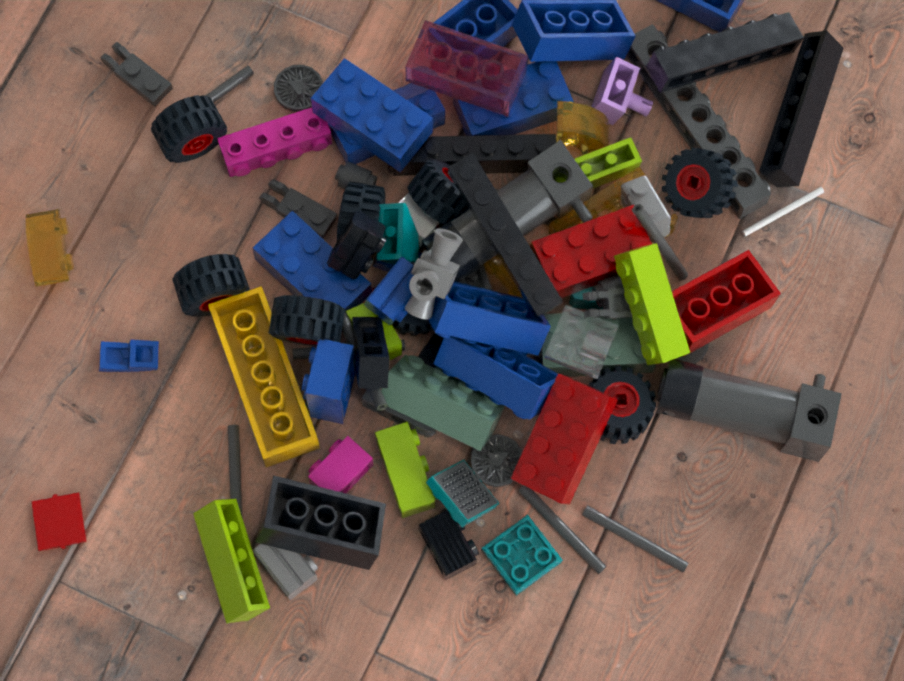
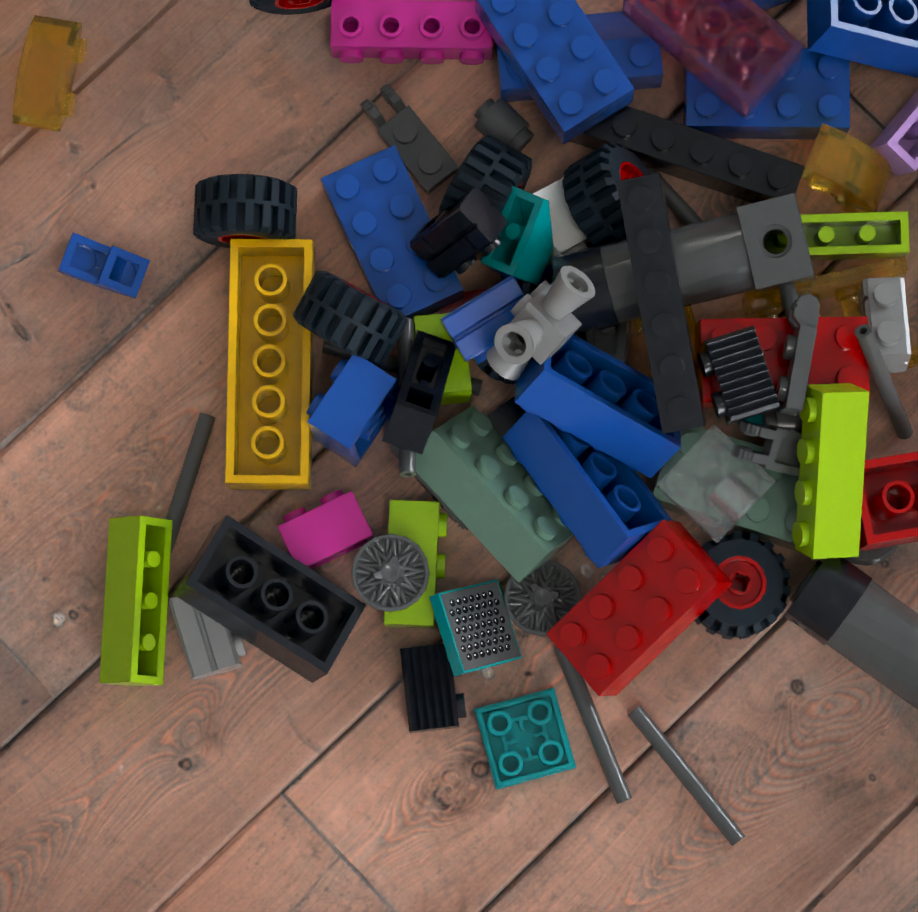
camera: 30 degrees right, 10 degrees up
none -> dark grey wheel [351,534,430,612]
none -> black brick [697,326,780,425]
none -> dark grey hinge [776,293,820,416]

